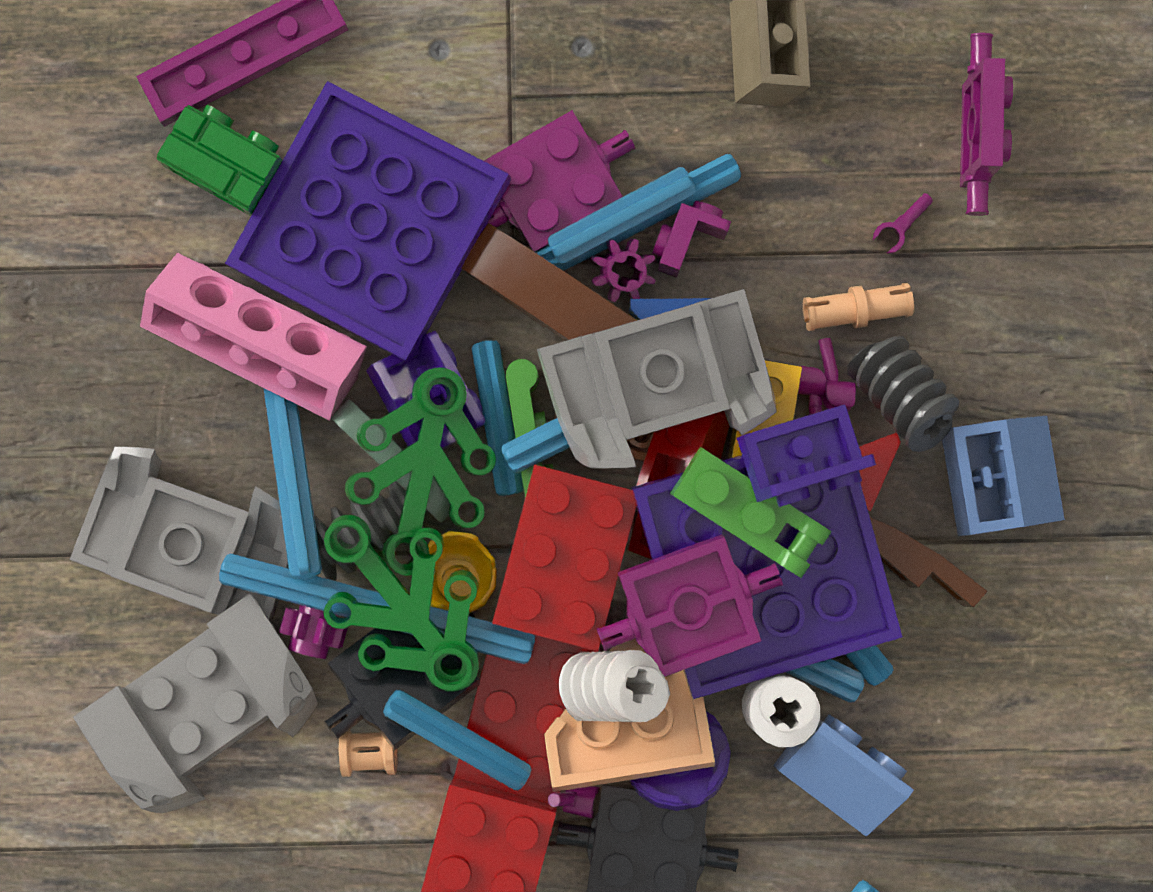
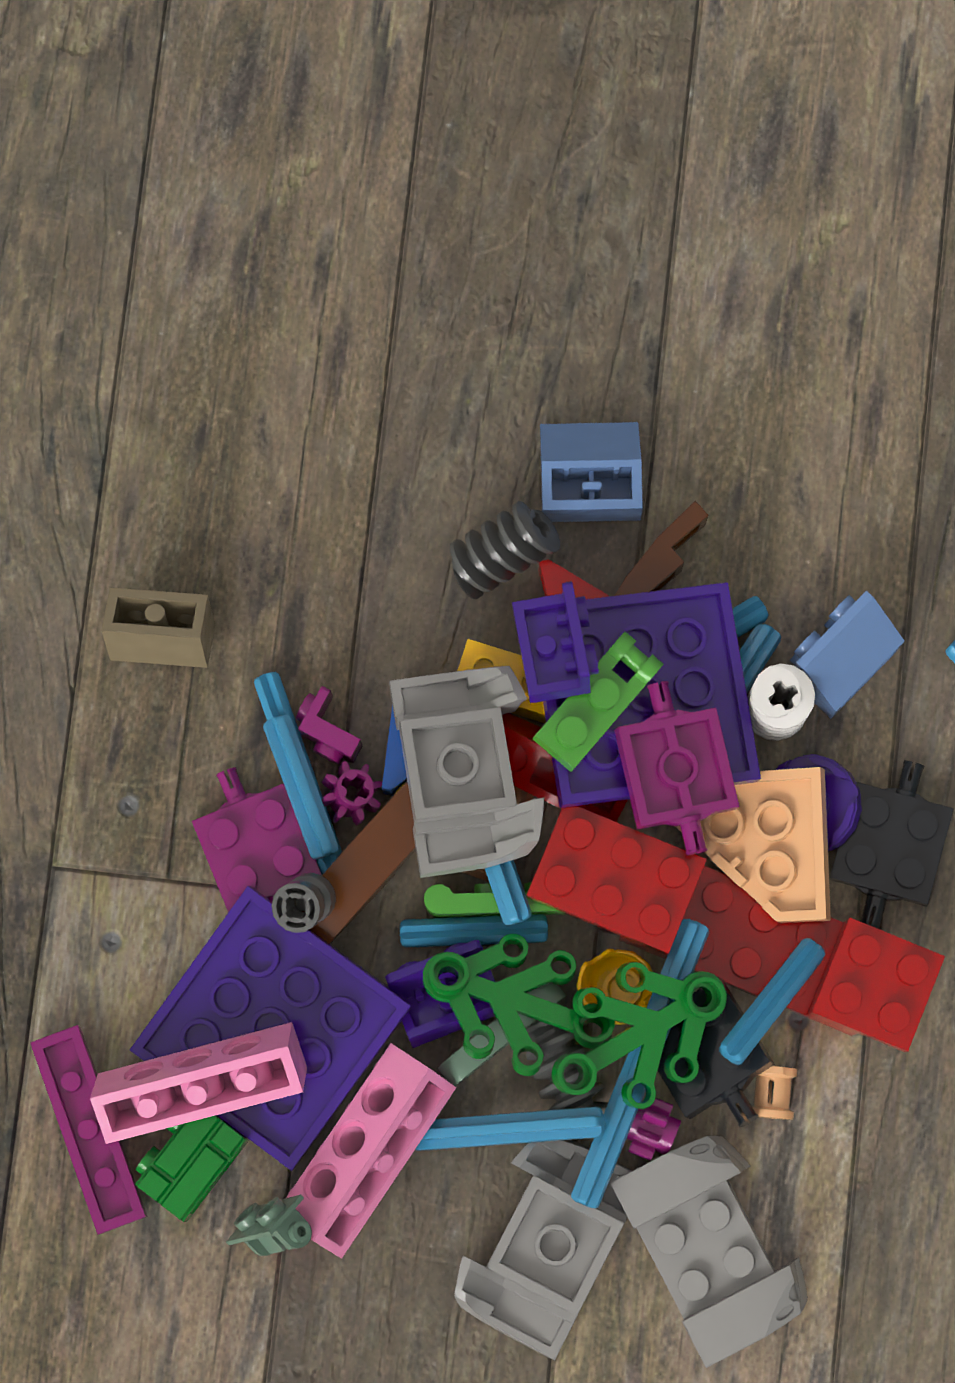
camera: 80 degrees left, 5 degrees down
magenta hand [548,786,599,819] -> none
white piece [559,650,670,722] -> none
magenta hand [798,366,826,415] -> none
light nougat pin [803,283,914,331] -> none
magenta hand [818,338,856,412] -> none
magenta hand [872,193,933,254] -> none
magenta plate [960,32,1013,216] -> none
none -> bright pink brick [90,1022,307,1144]
none -> sand green hinge [226,1194,312,1256]
none -> dark grey wheel [271,873,336,933]

